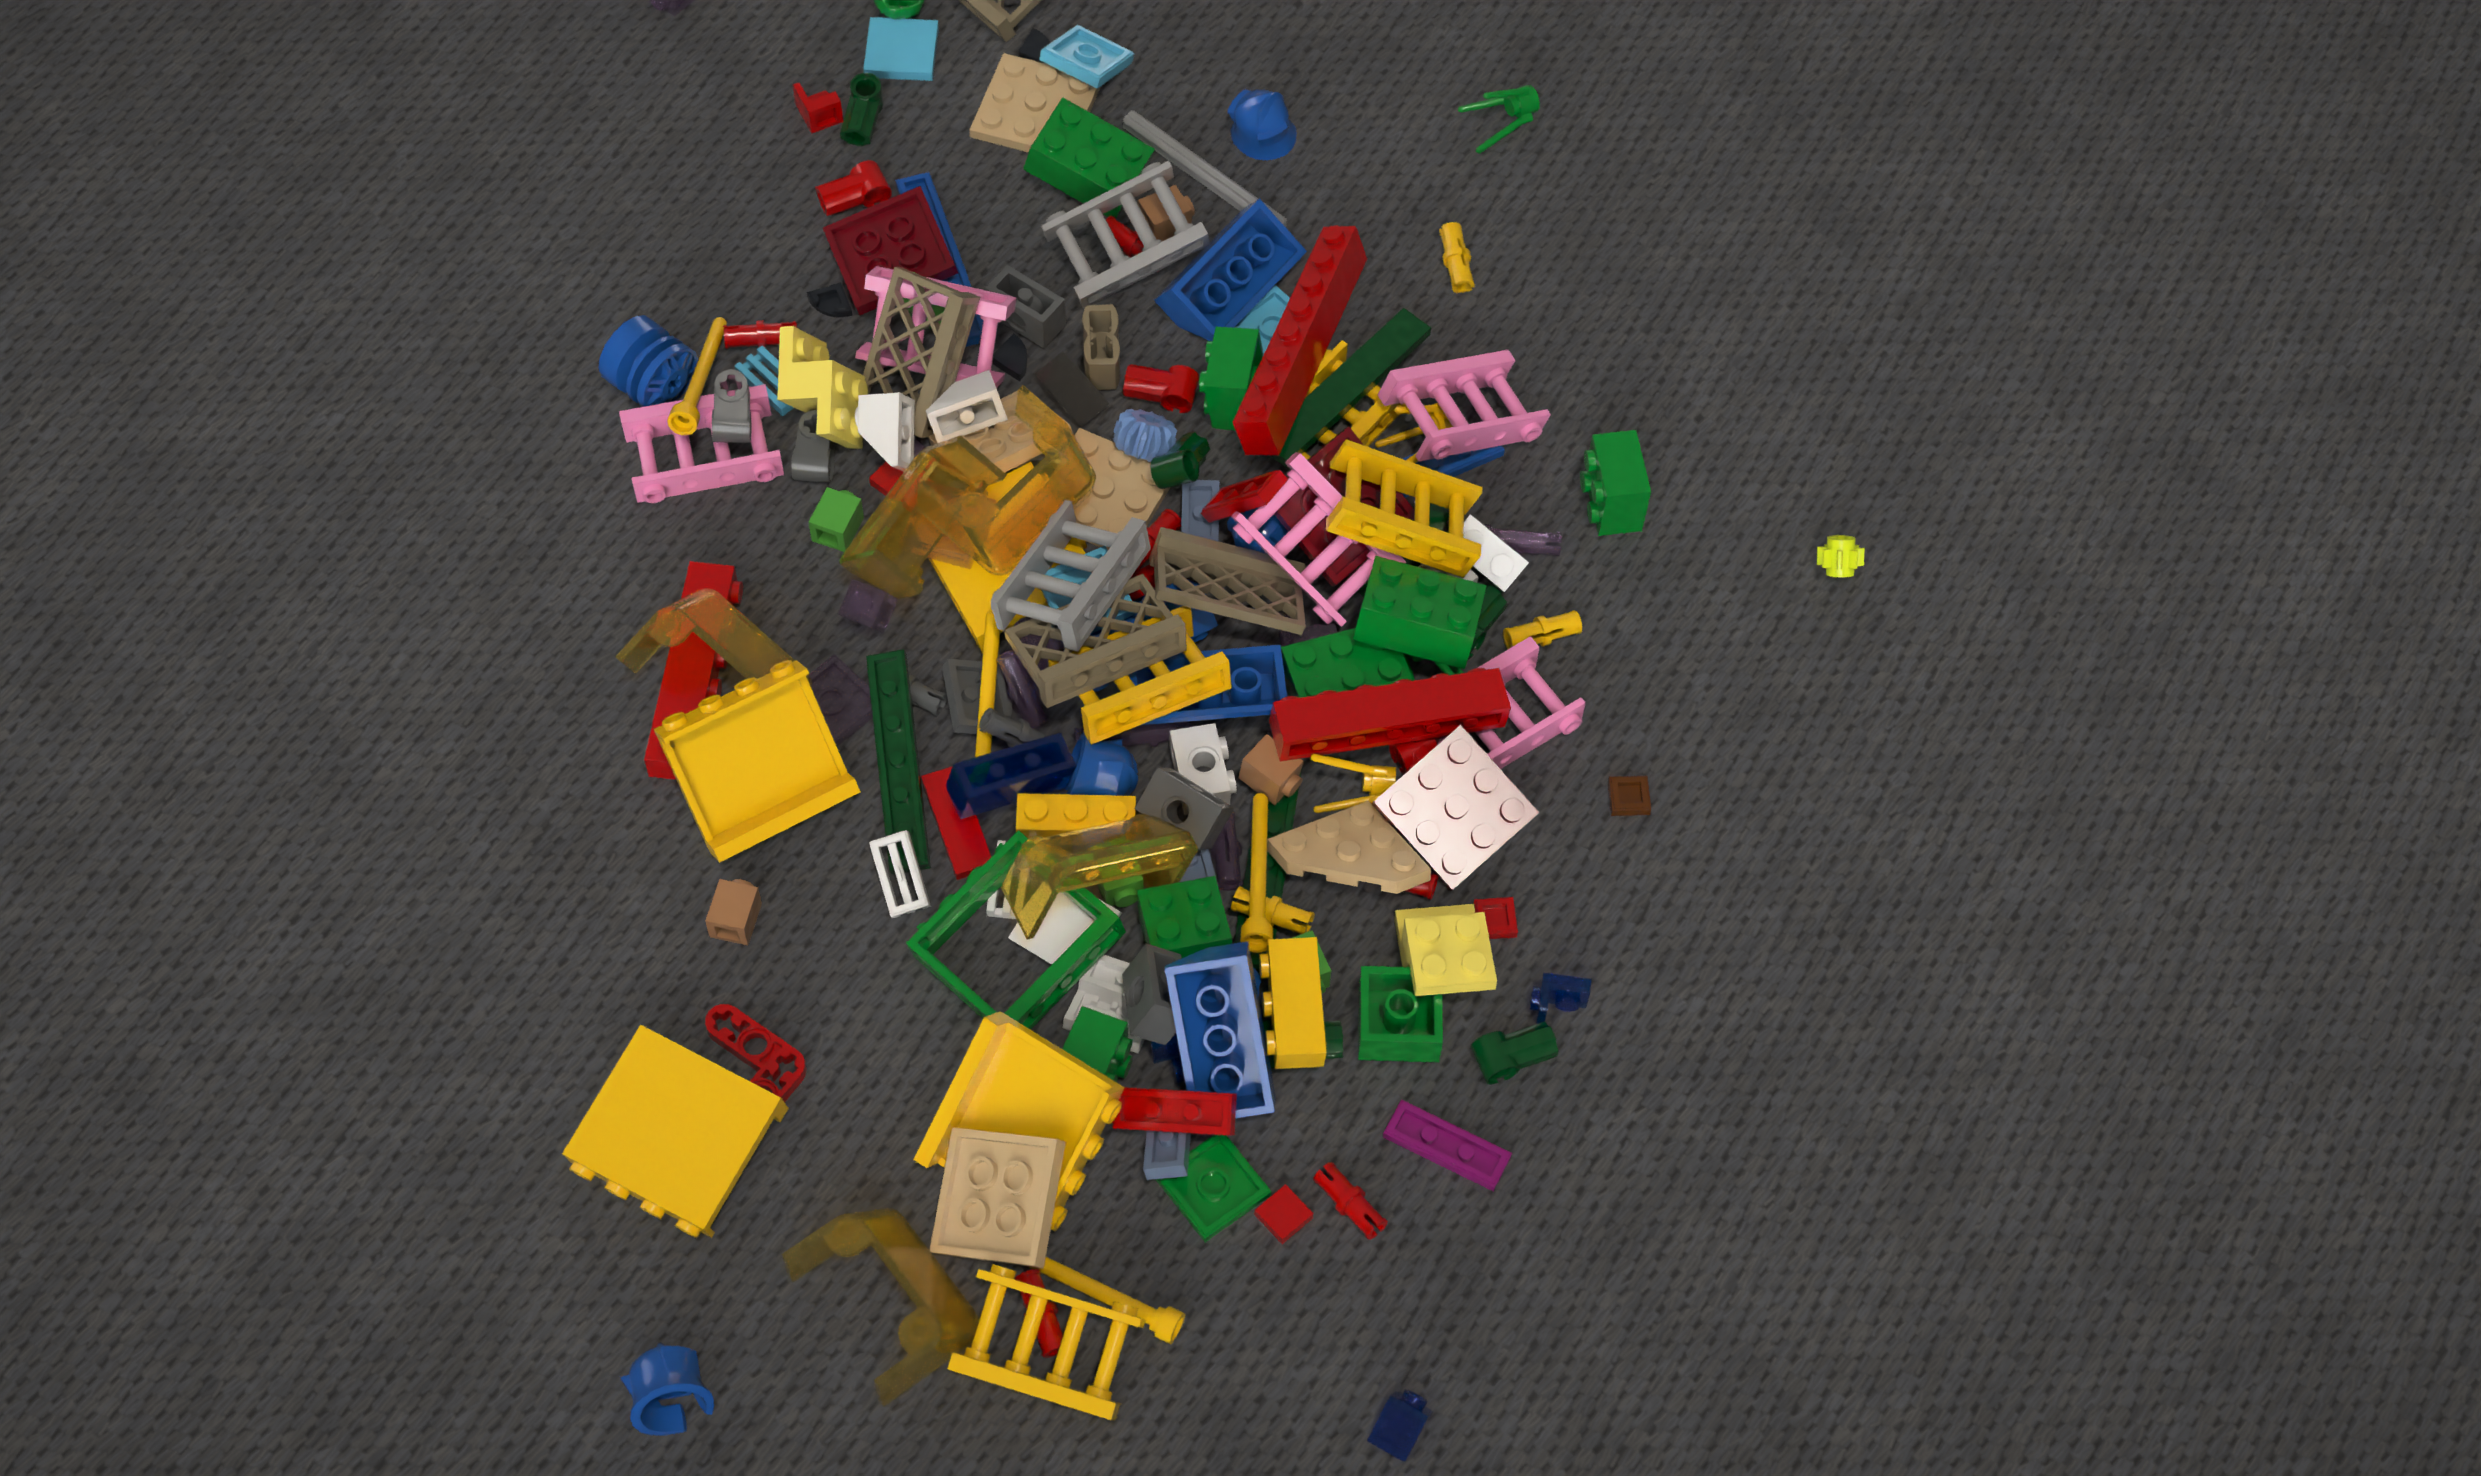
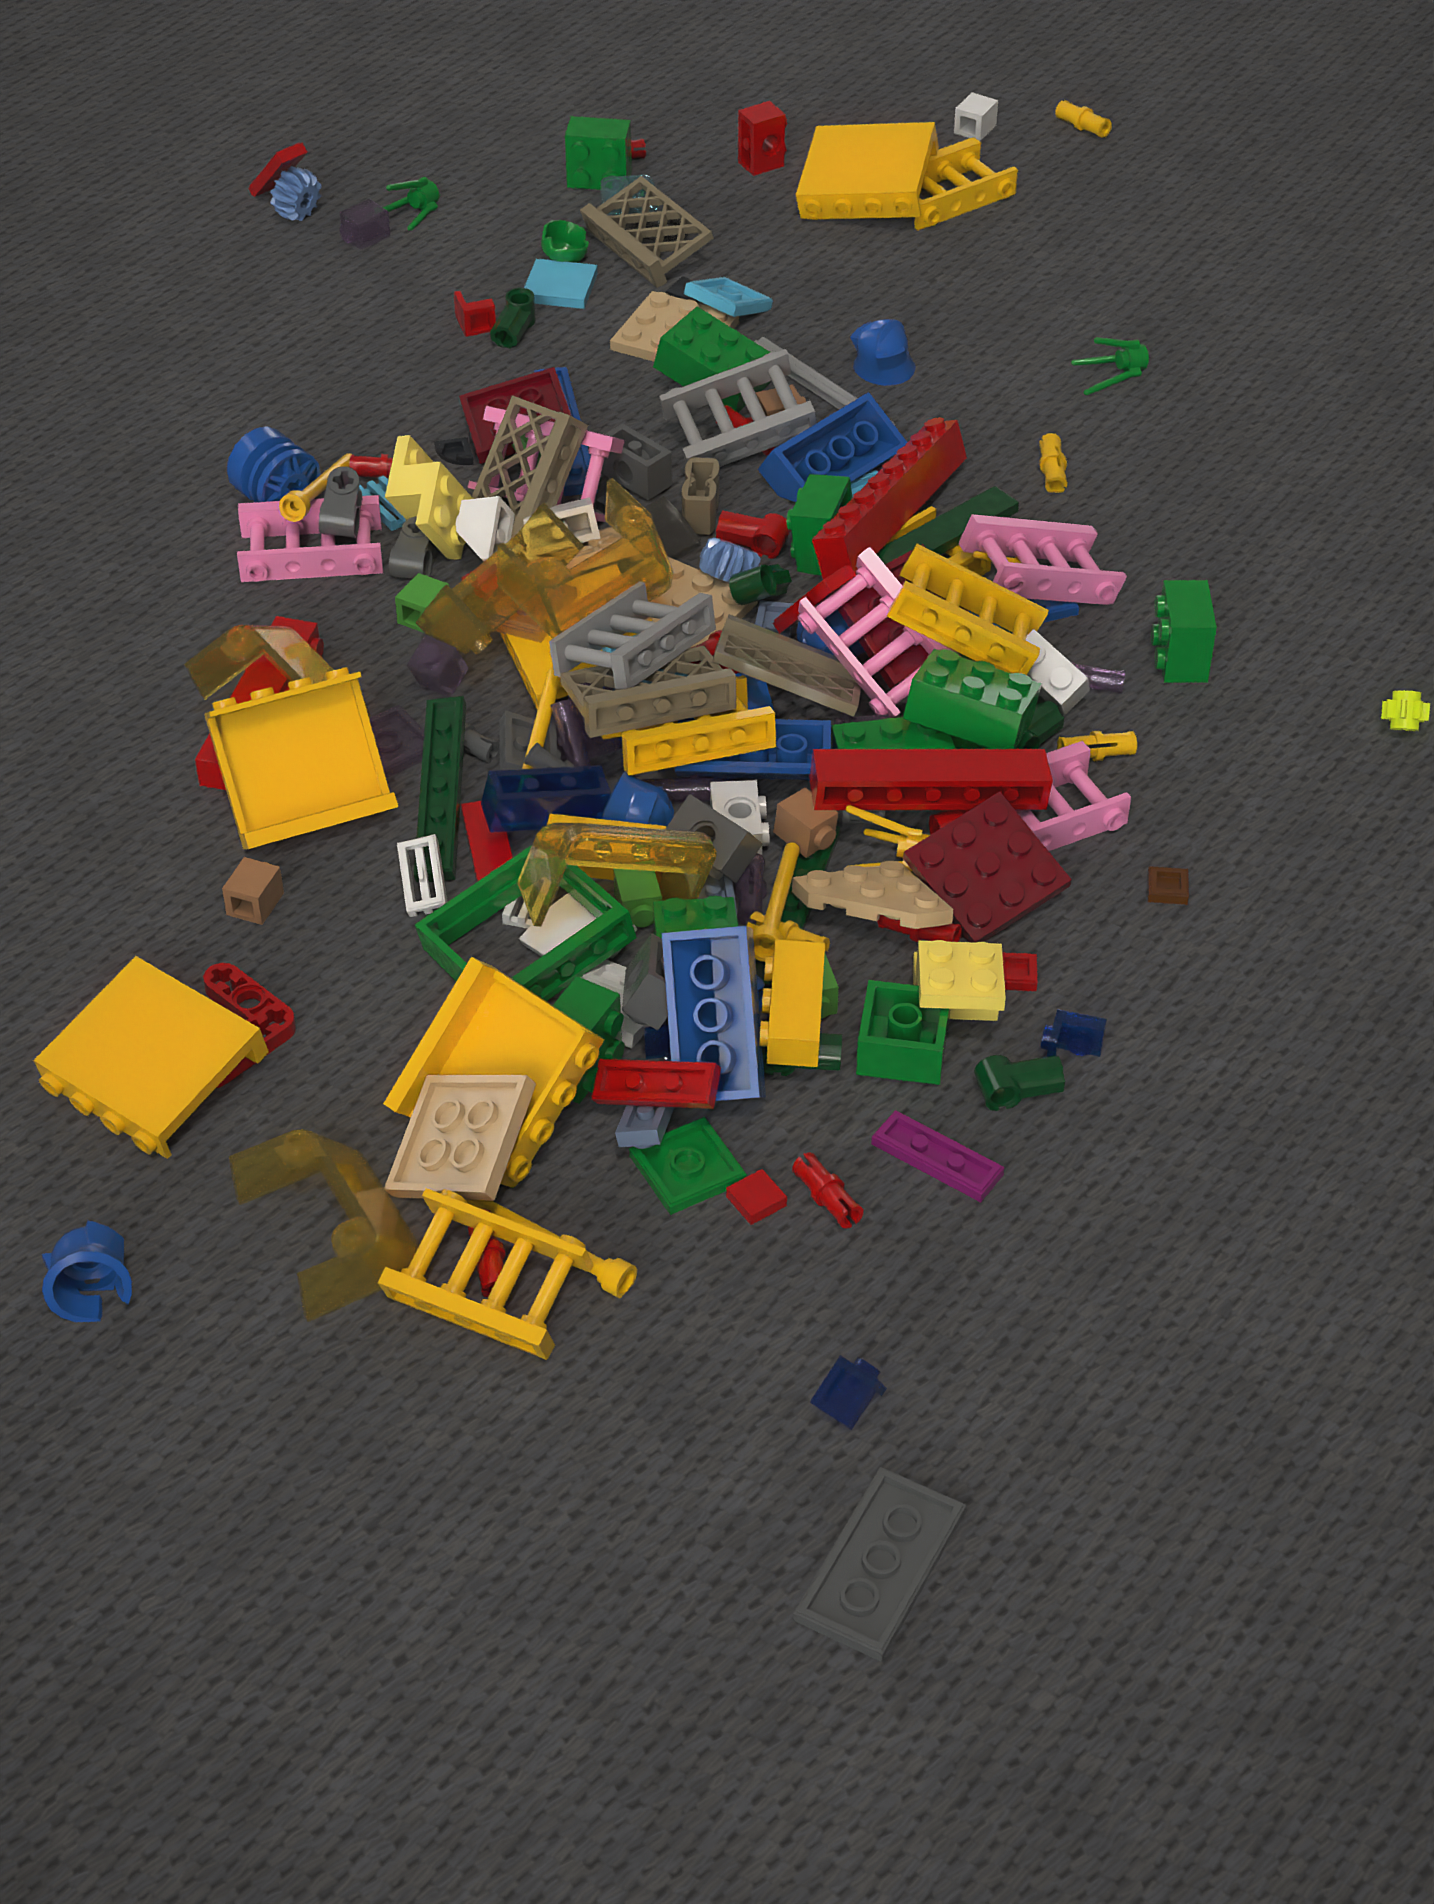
camera: 10 degrees right, 15 degrees down
red piece [815,160,892,216] -> none

